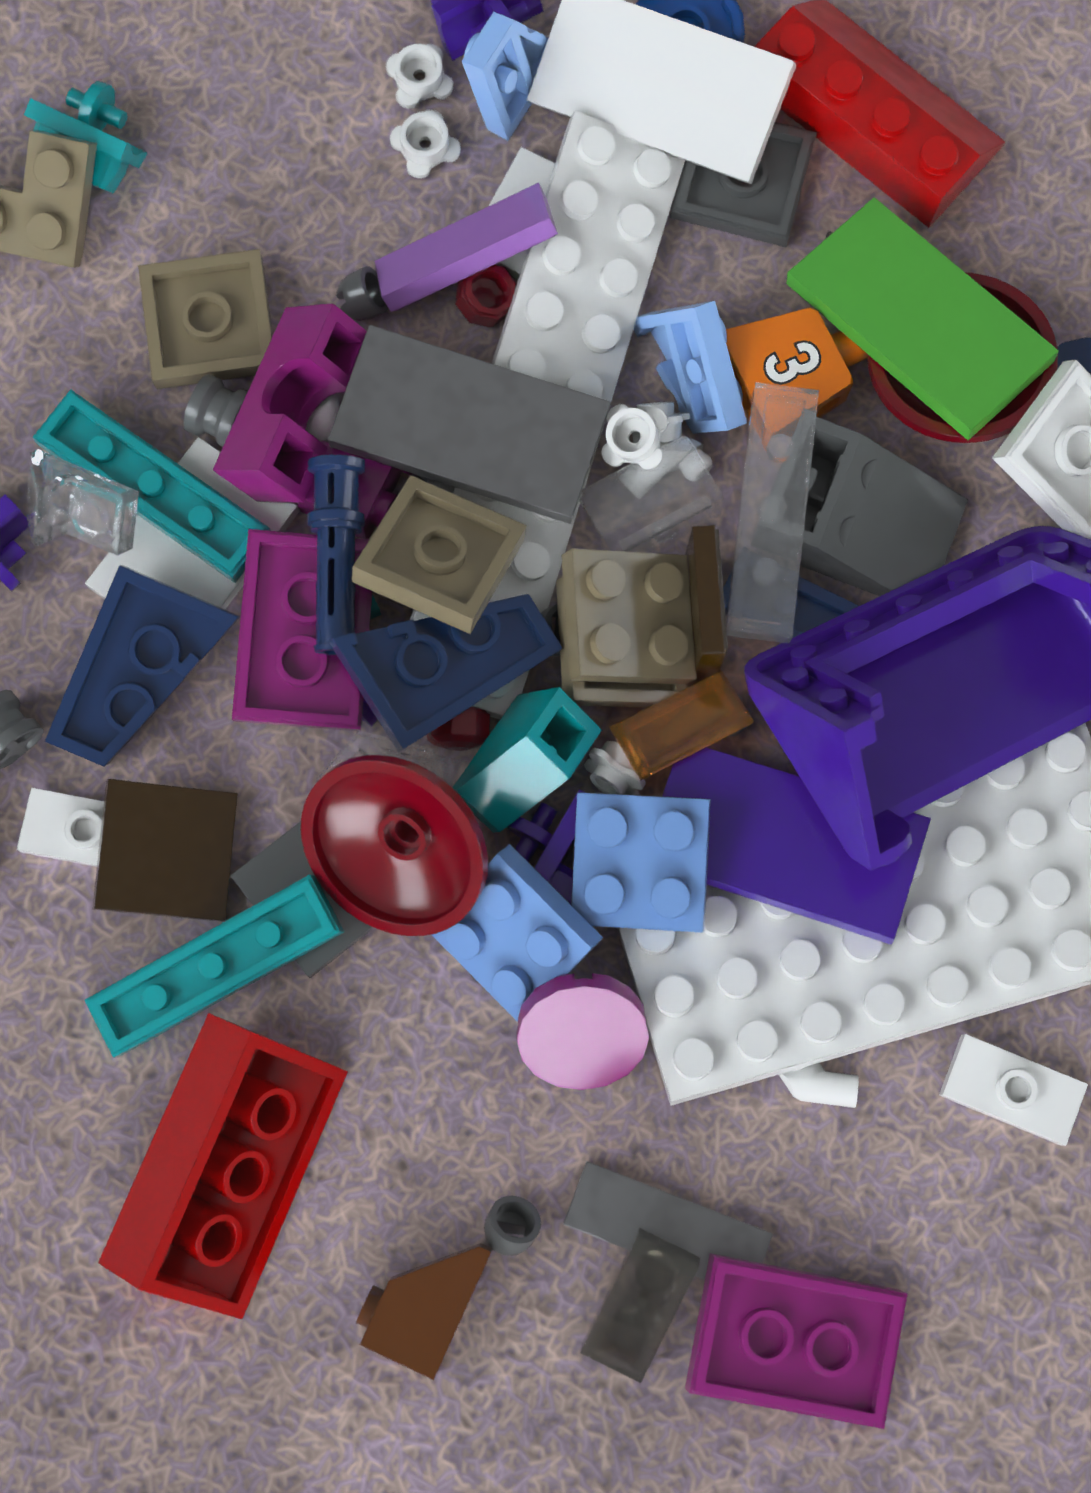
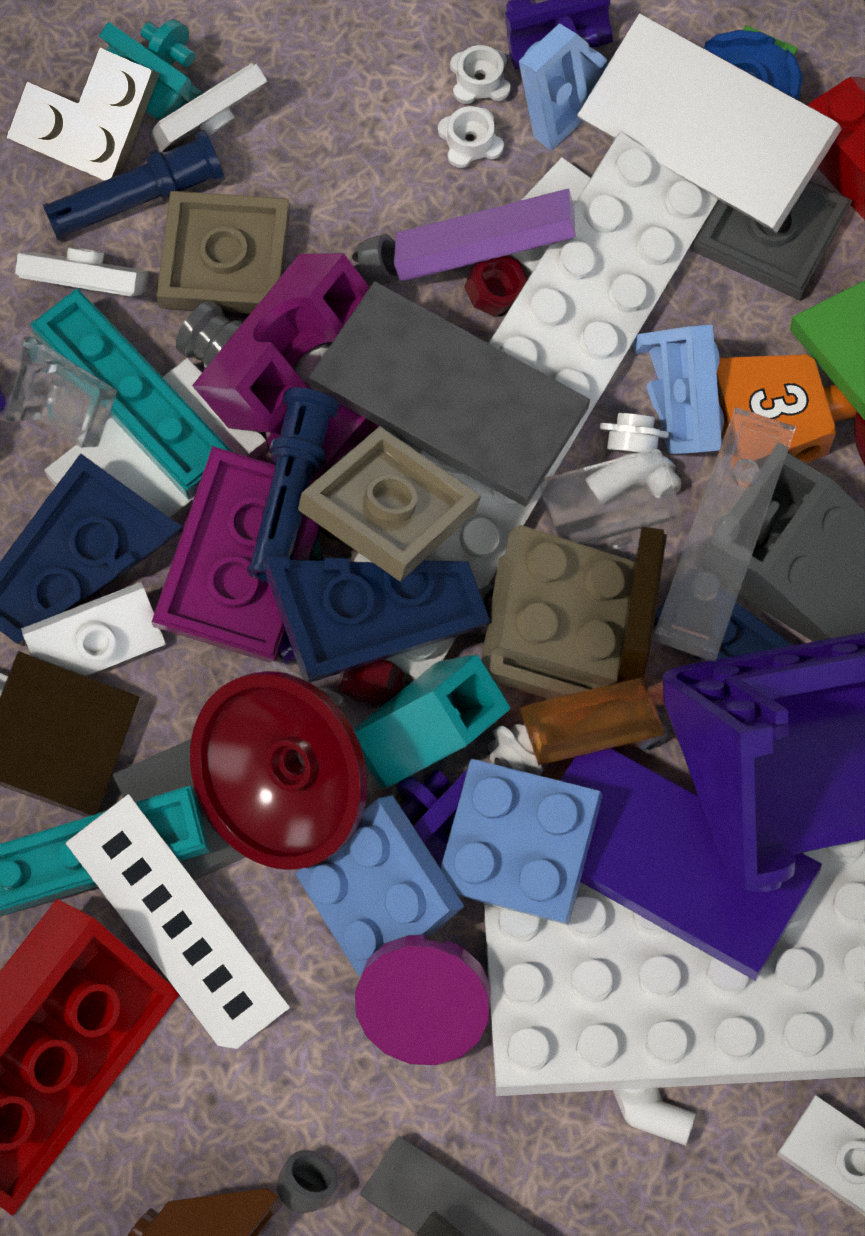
camera: 15 degrees right, 10 degrees down
white plate [602,404,669,471] -> none
none -> white plate [15,247,150,297]
none -> white plate [21,582,166,676]
none -> dark blue pin [42,130,225,240]
none -> white sticker [66,794,290,1049]
none -> white plate [150,63,268,152]

